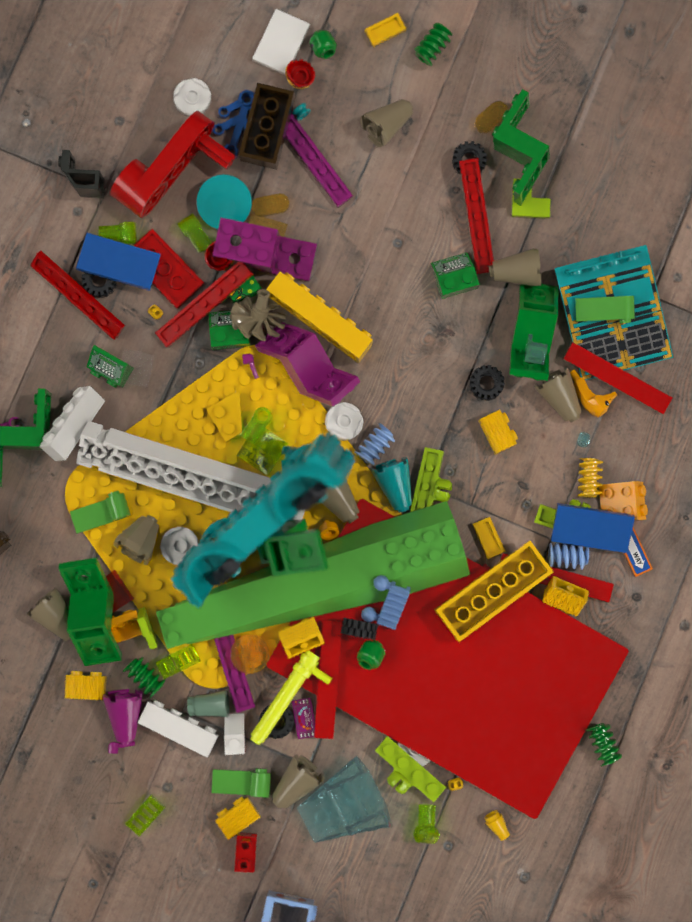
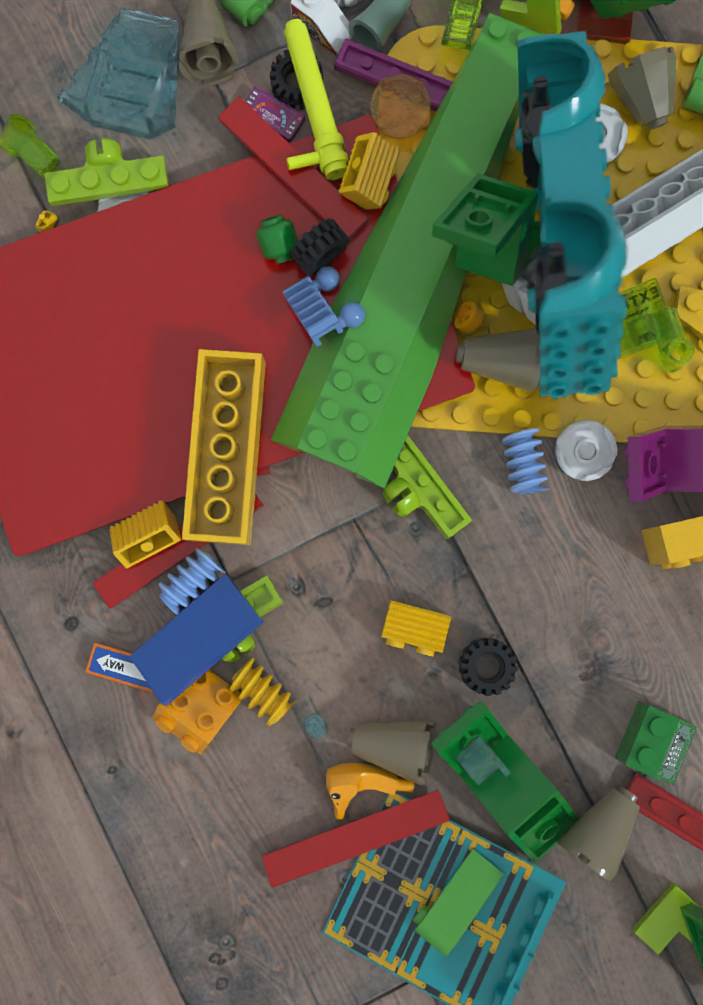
camera: 130 degrees right, 0 degrees up
teal cone [371,457,412,513] -> none
yellow tile [472,517,506,559] -> none

